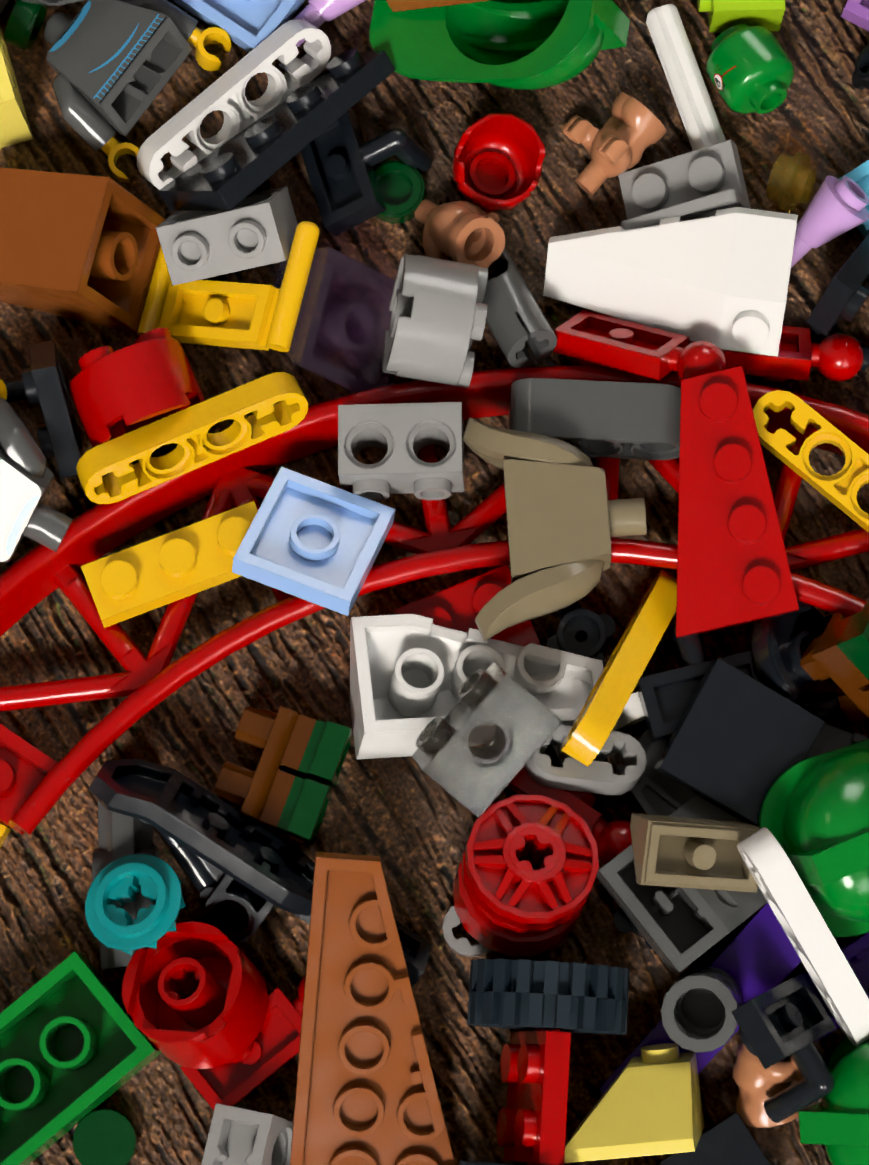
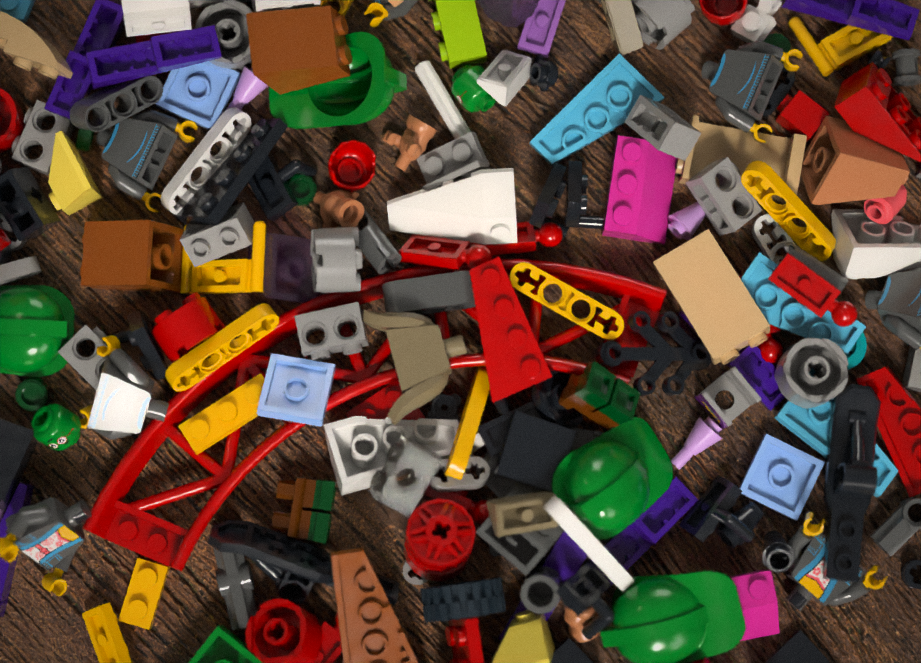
camera: 15 degrees left, 5 degrees up
teal gear [85,854,186,955] -> none
clear yellow plate [767,152,817,212] -> none
lavender cone [791,175,869,268] -> none
none -> white slope [477,50,532,107]

